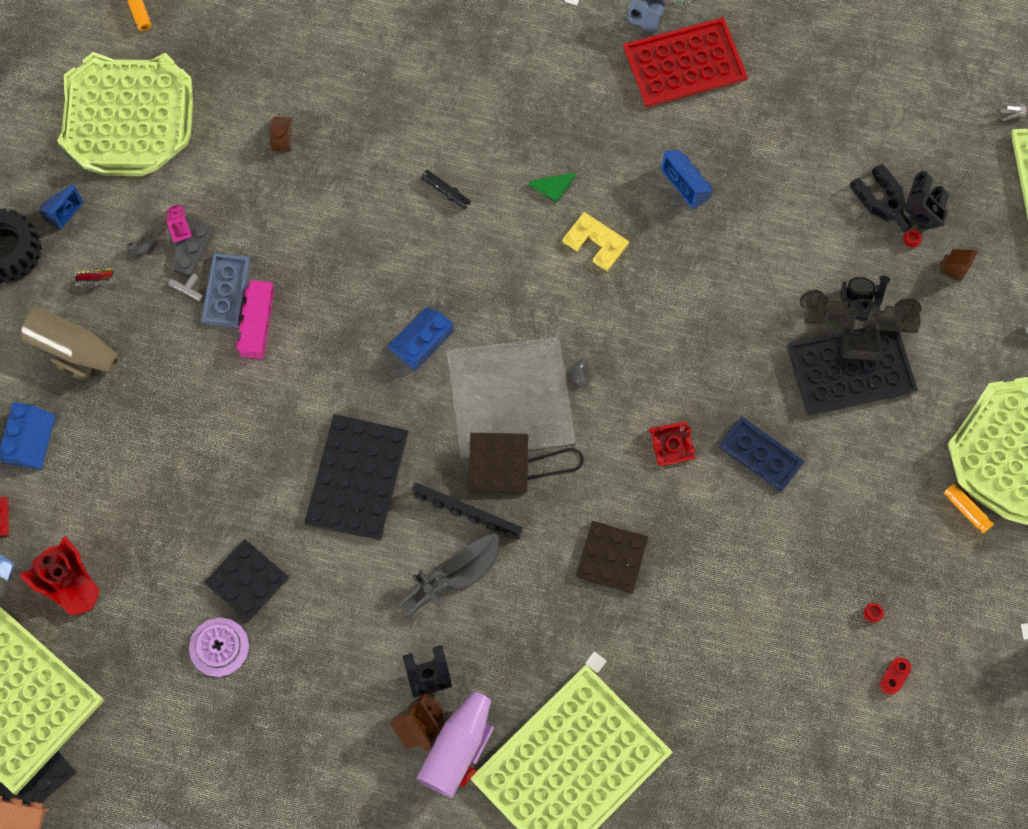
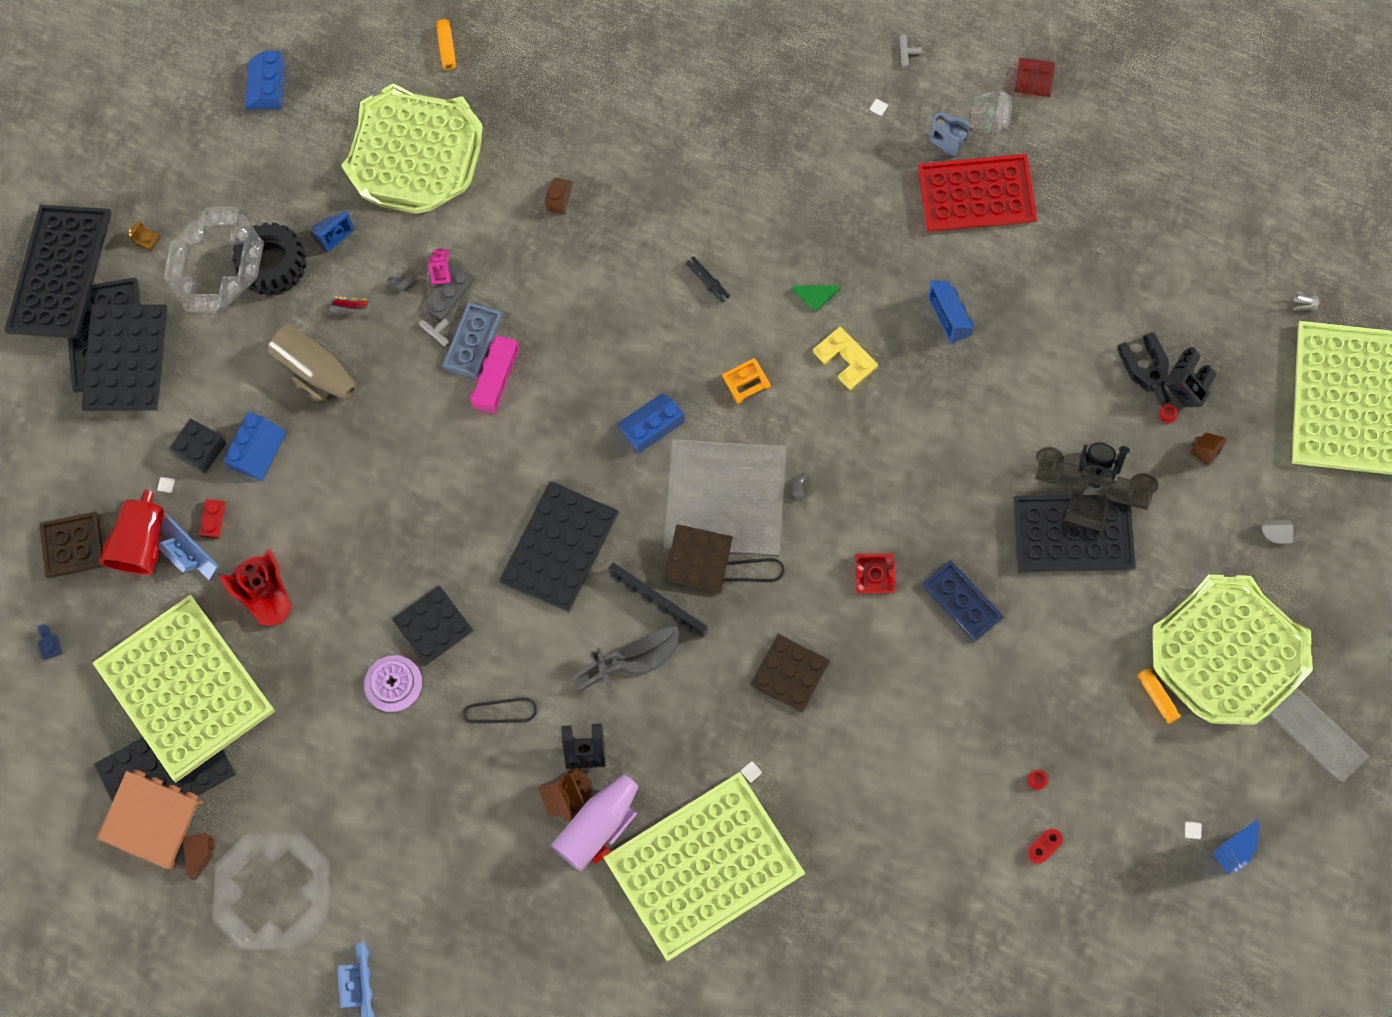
camera: 20 degrees right, 0 degrees up
none -> black piece [463,697,537,723]
none -> light orange plate [722,358,771,404]

